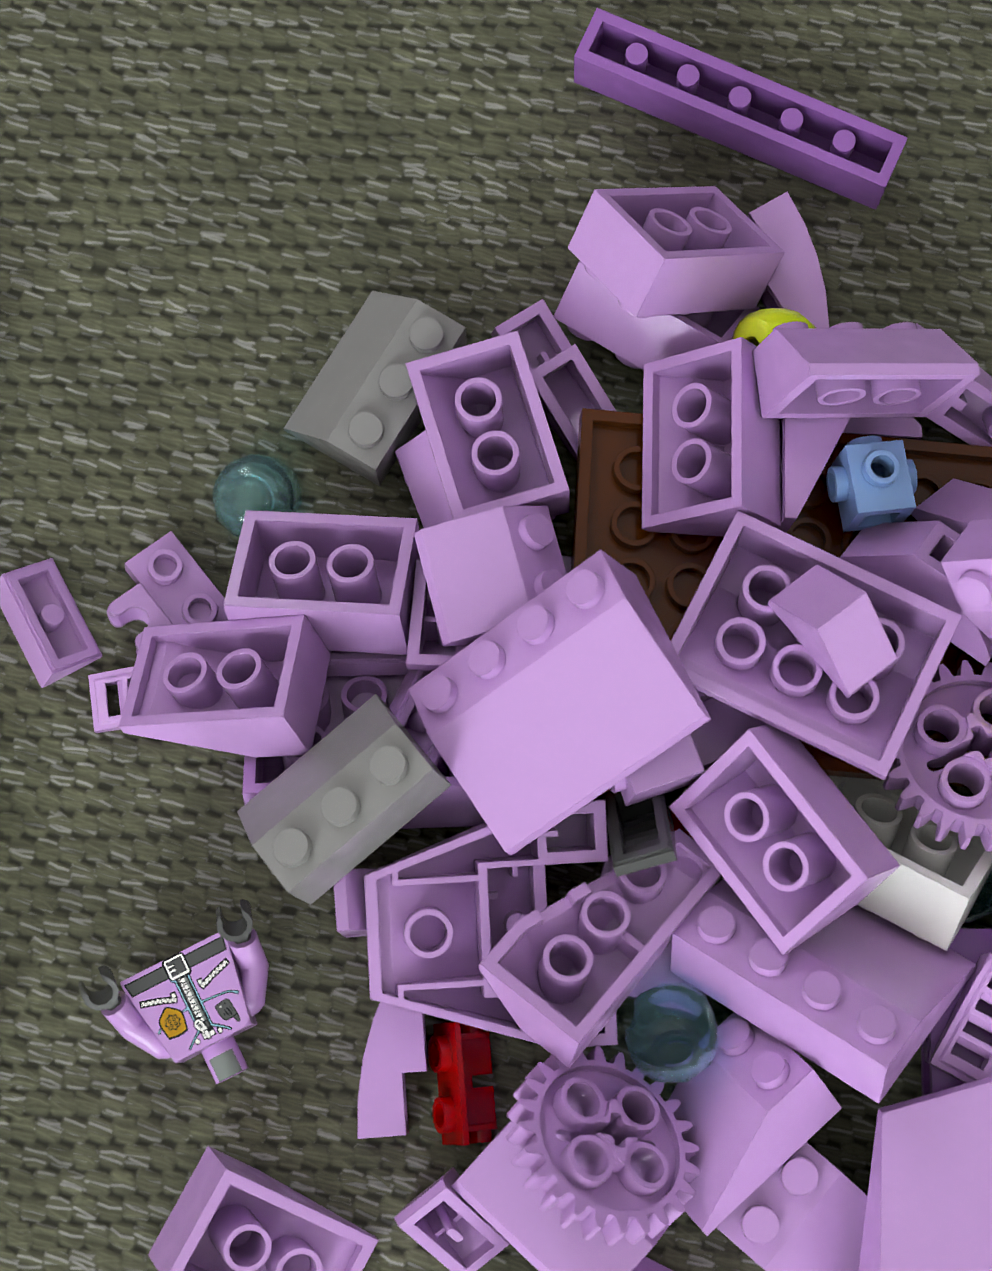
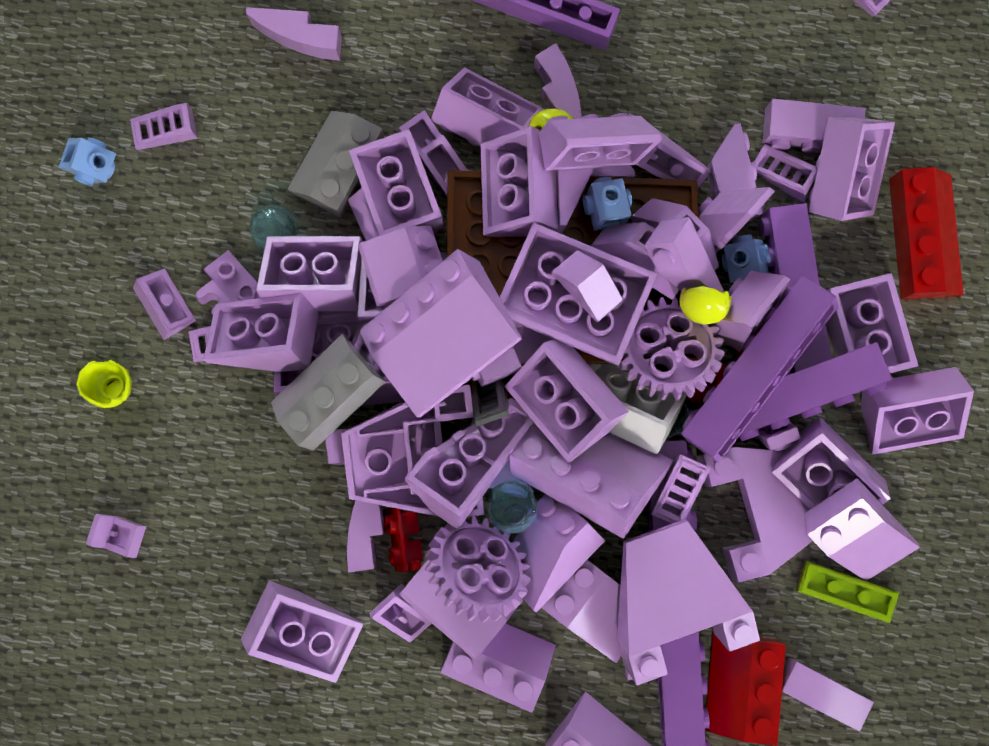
camera: 10 degrees left, 5 degrees up
torso [79,899,269,1084] -> none
lavender brick [568,186,785,319] -> none
none -> lavender slope [130,103,197,150]
none -> lavender slope [246,7,342,61]

